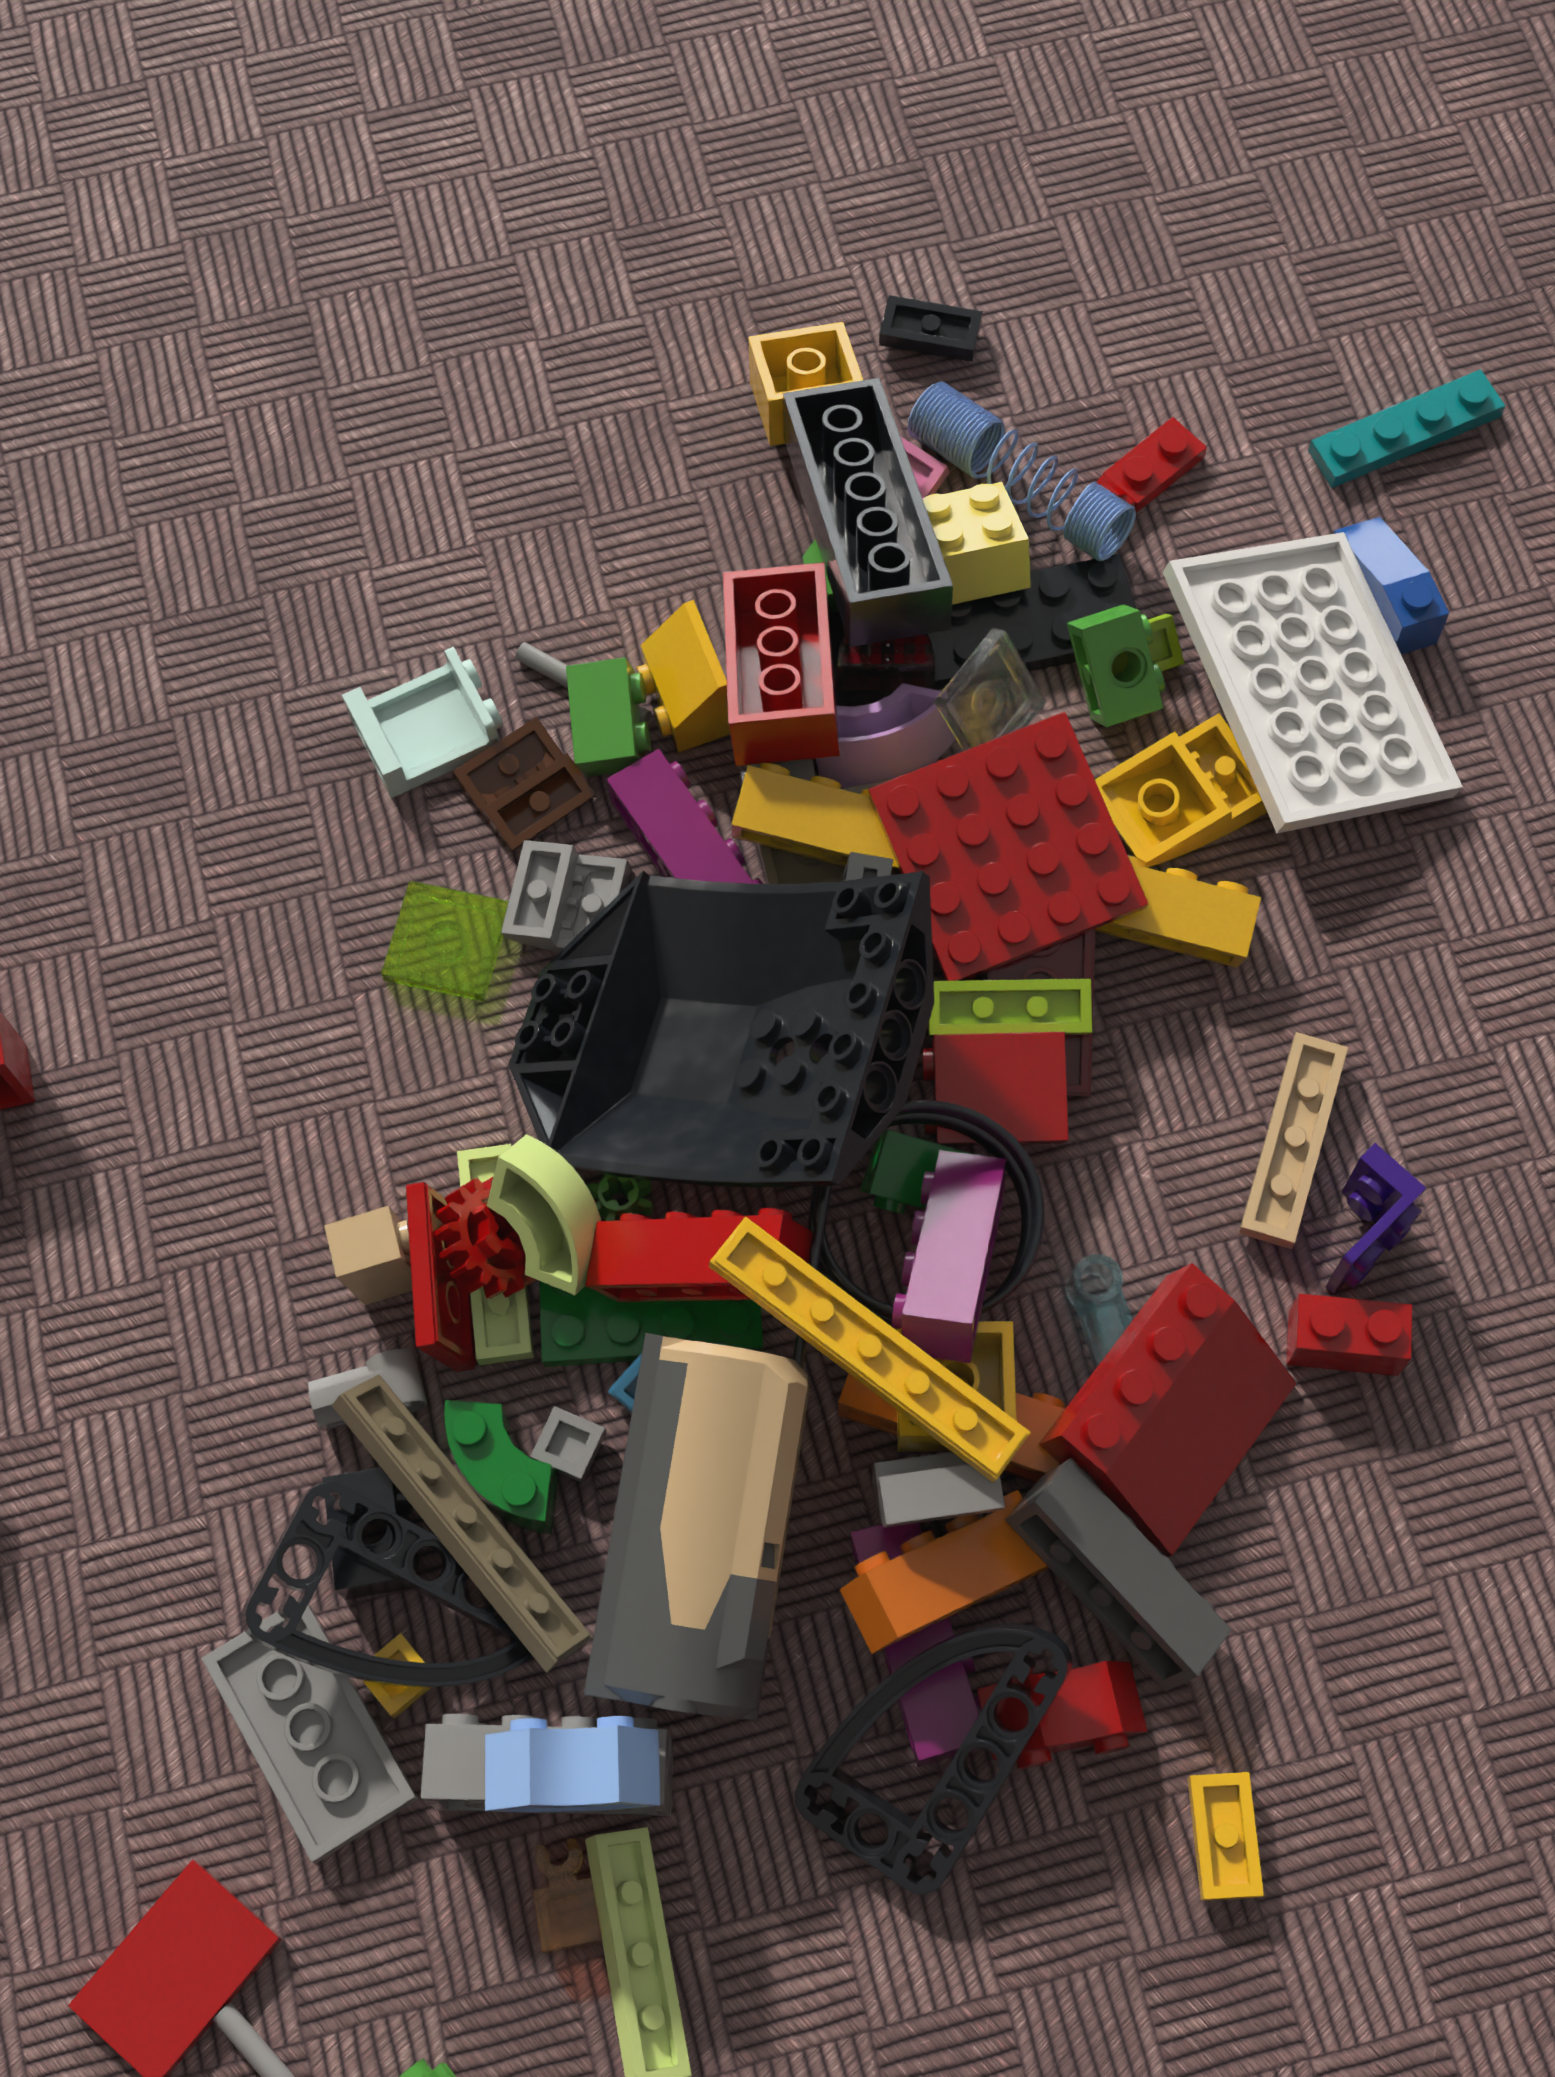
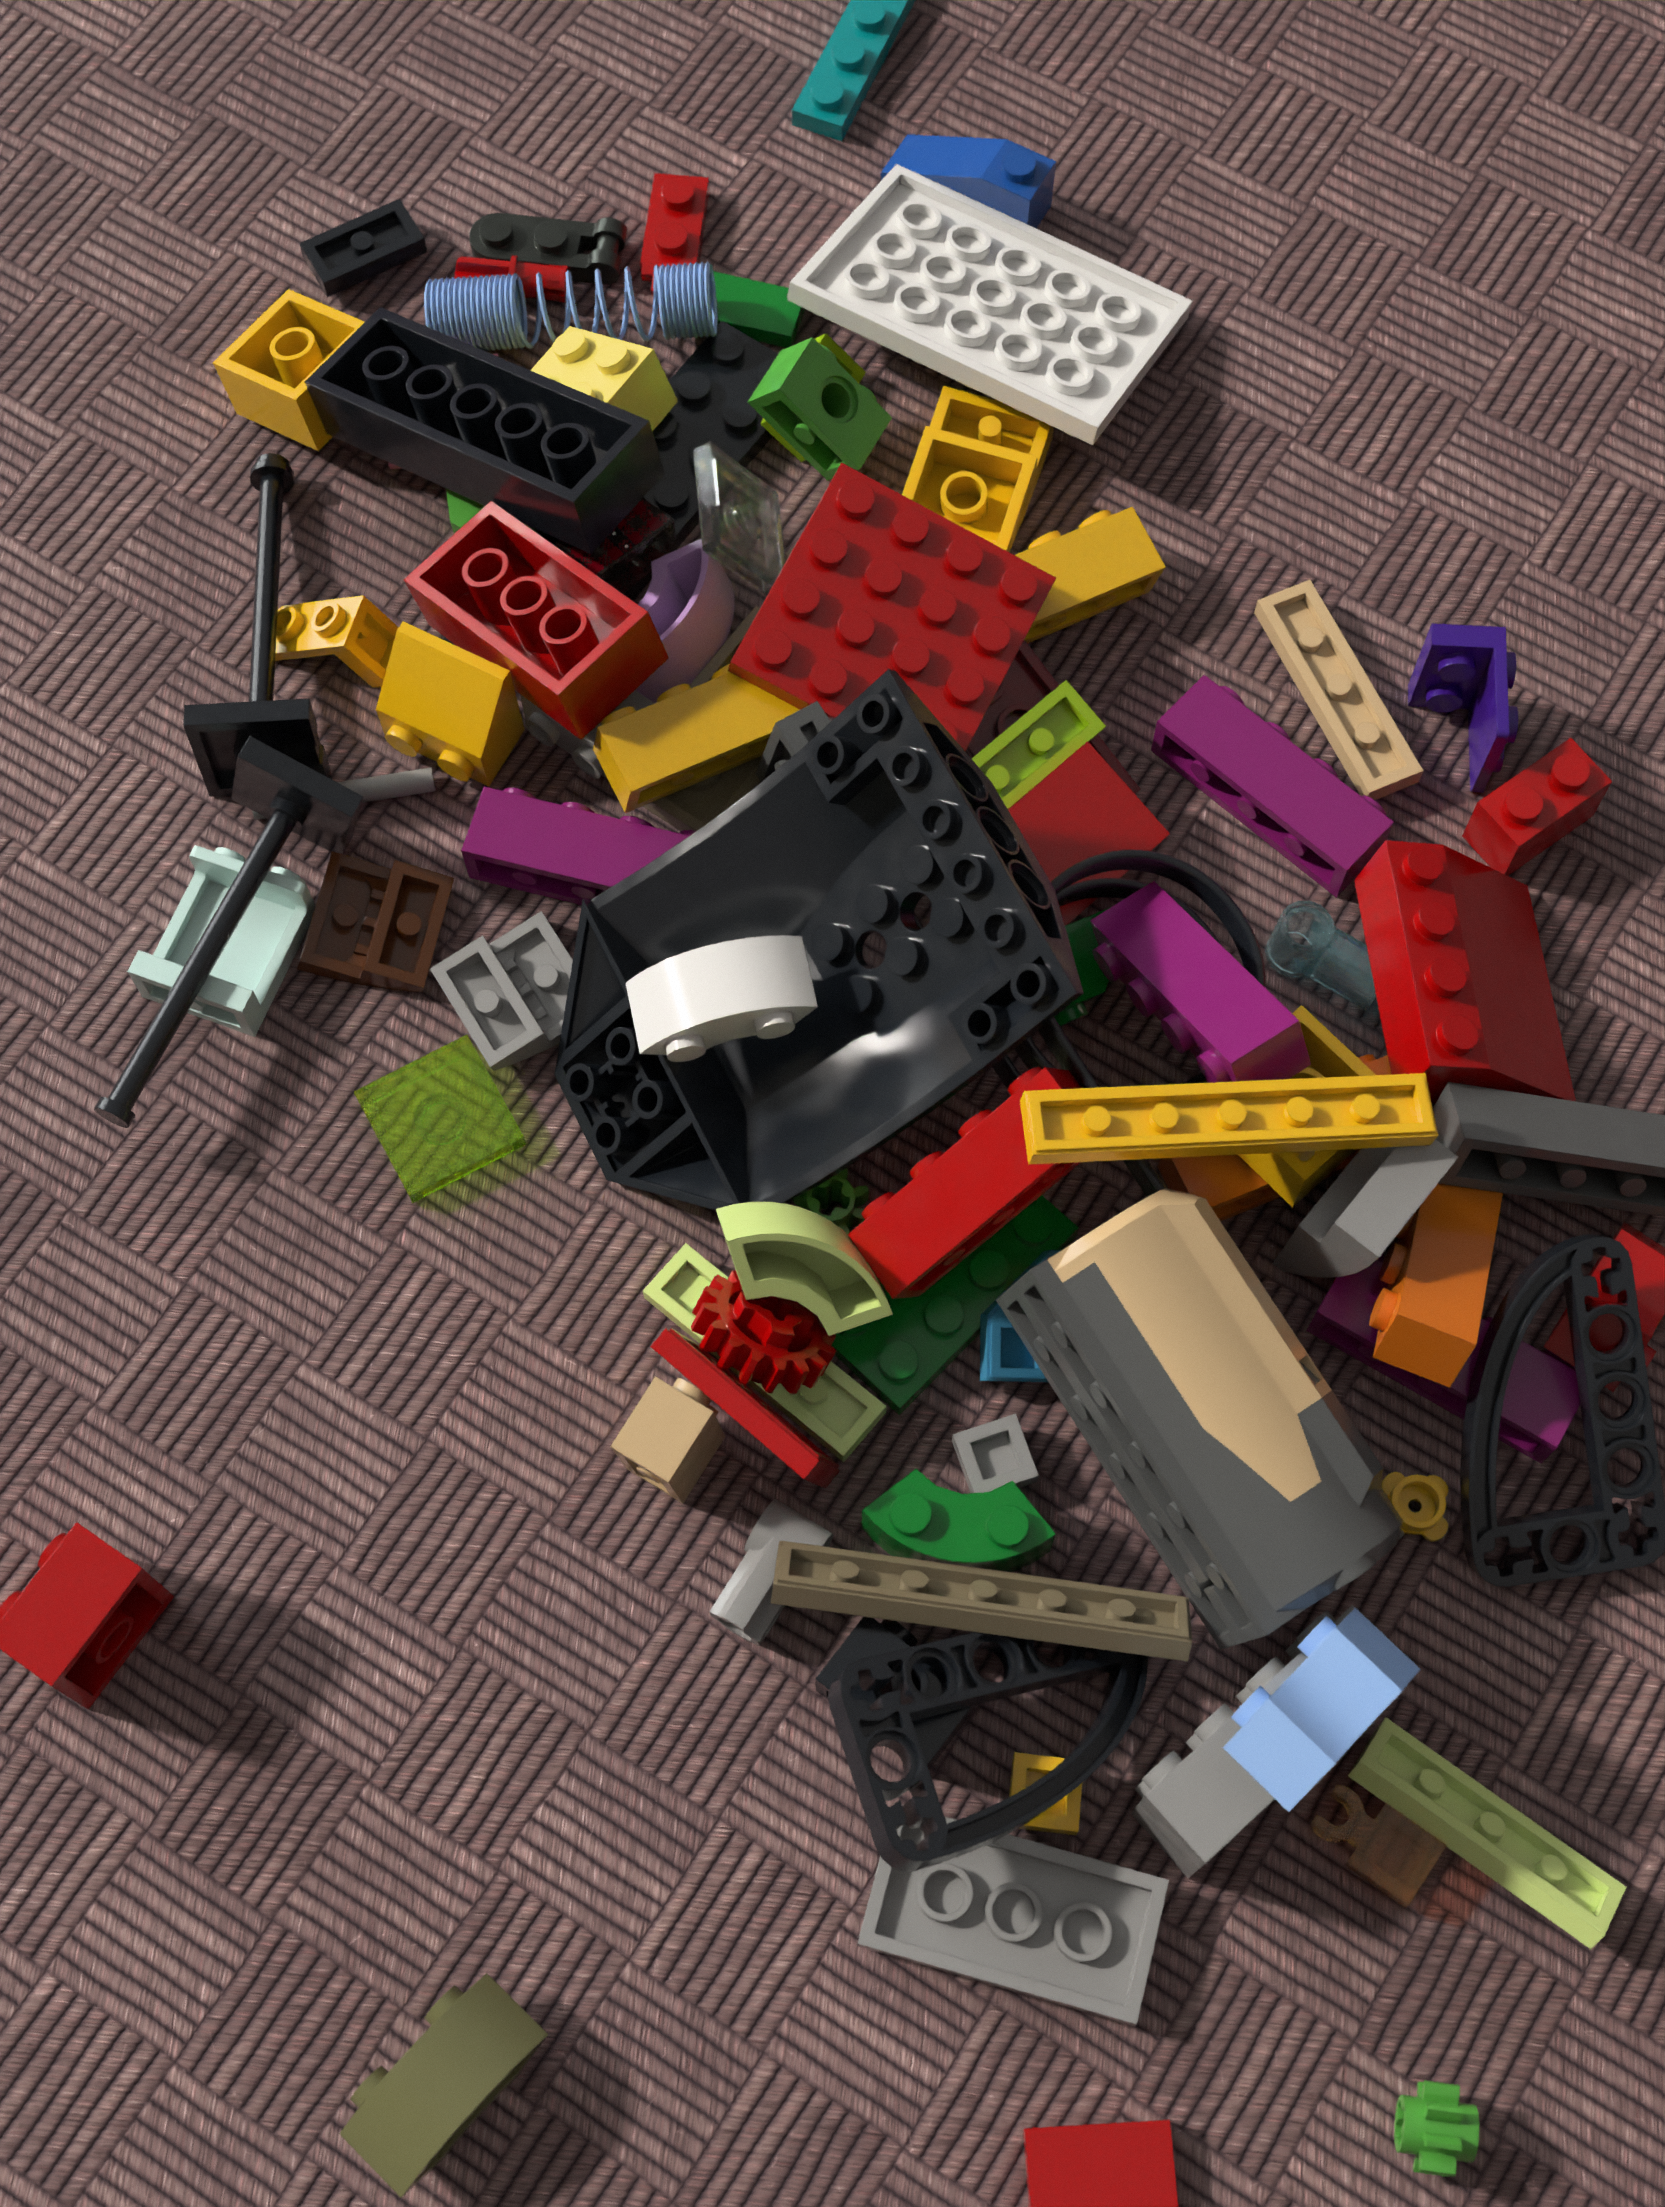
camera: 45 degrees left, 0 degrees up
bright green brick [566,657,651,777] -> none
none -> black tile [94,736,364,1128]
none -> black tile [183,453,331,797]
none -> yellow bracket [275,595,399,688]
none -> red axle [455,255,568,303]
none -> pearl dark grey plate [469,213,628,284]
none -> white brick [626,935,818,1062]
none -> green tile [714,271,805,348]
none -> magenta brick [1151,674,1394,898]
none -> yellow plate [1381,1472,1448,1542]

